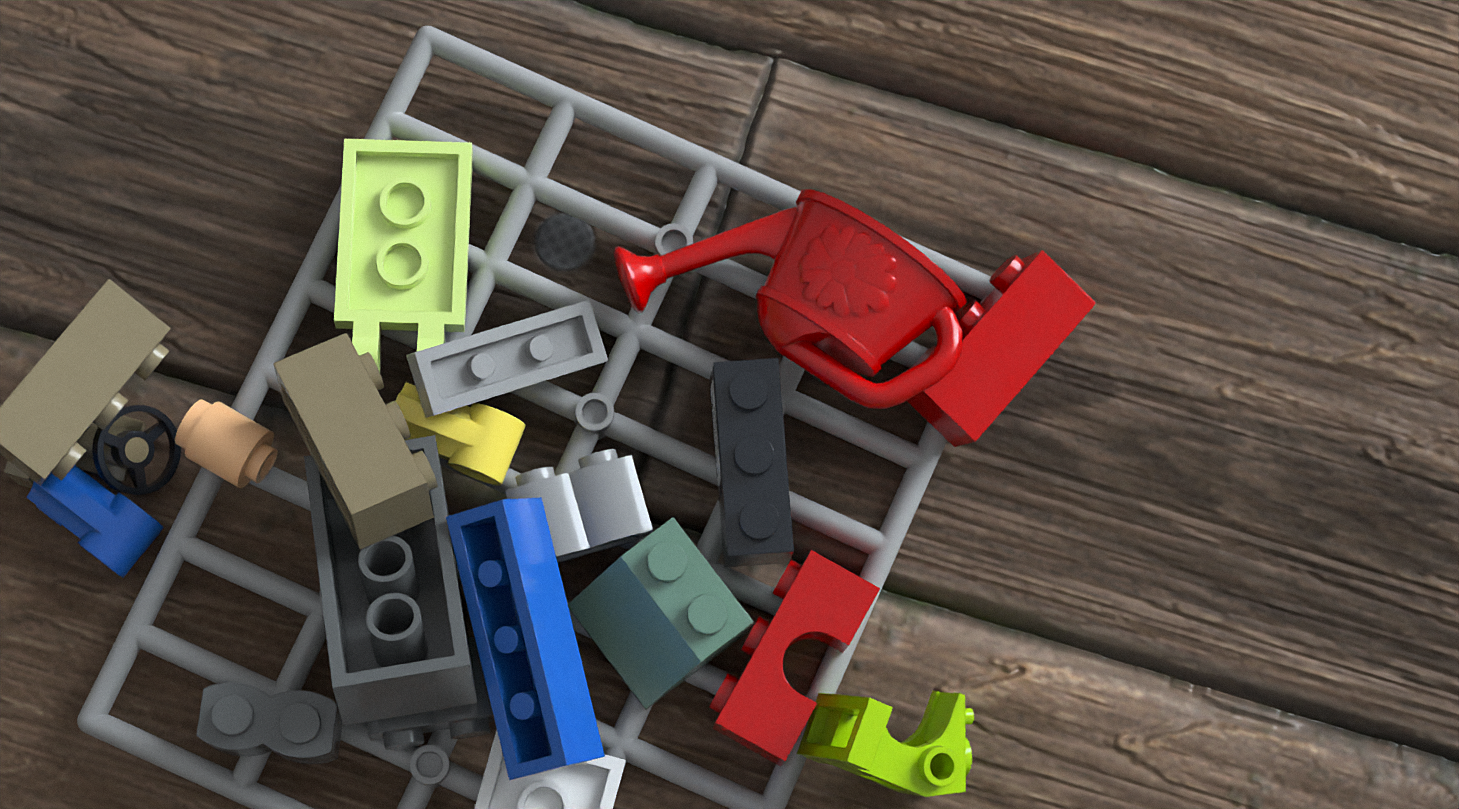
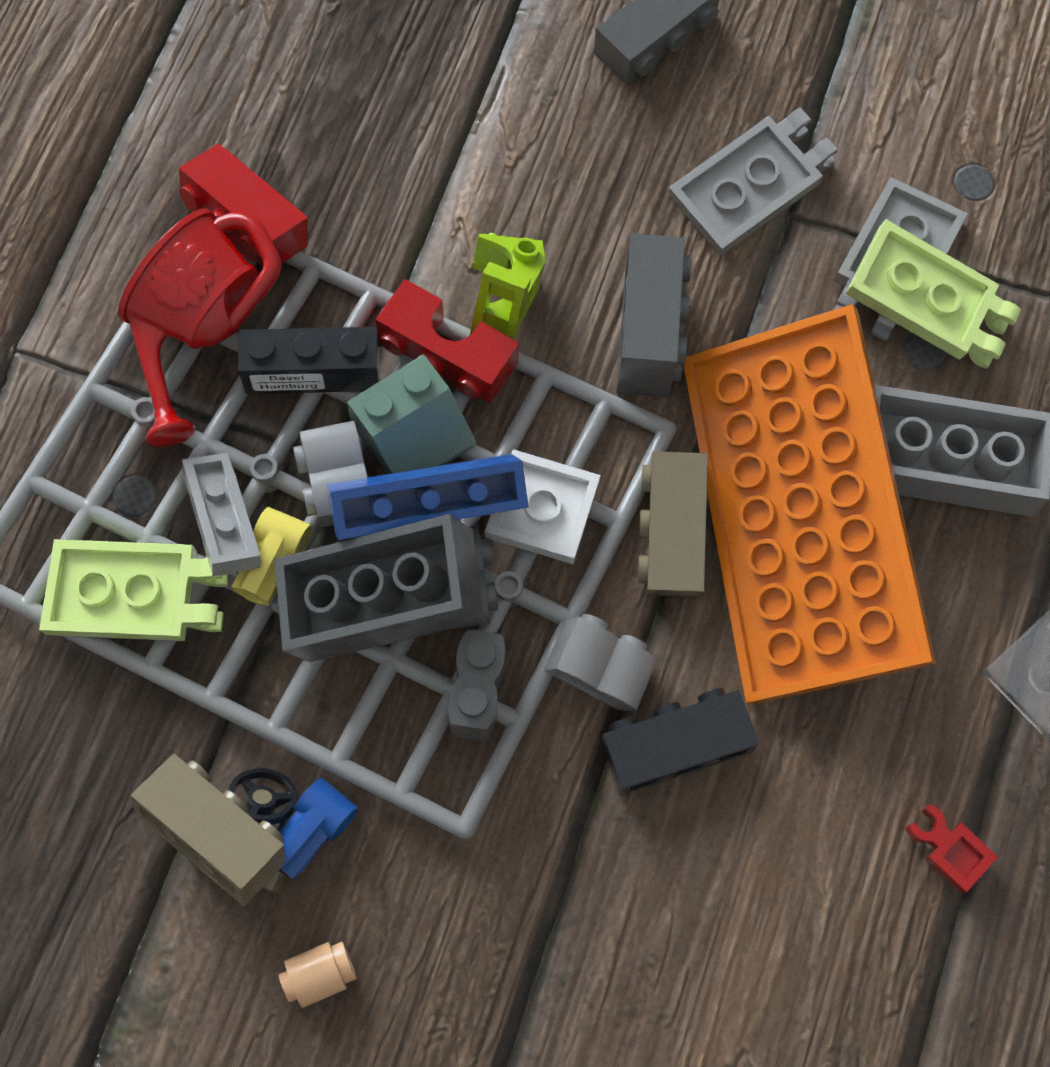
camera: 85 degrees left, 5 degrees down
light nougat brick [175,399,278,488] -> none
dark tan brick [273,333,438,550] -> none

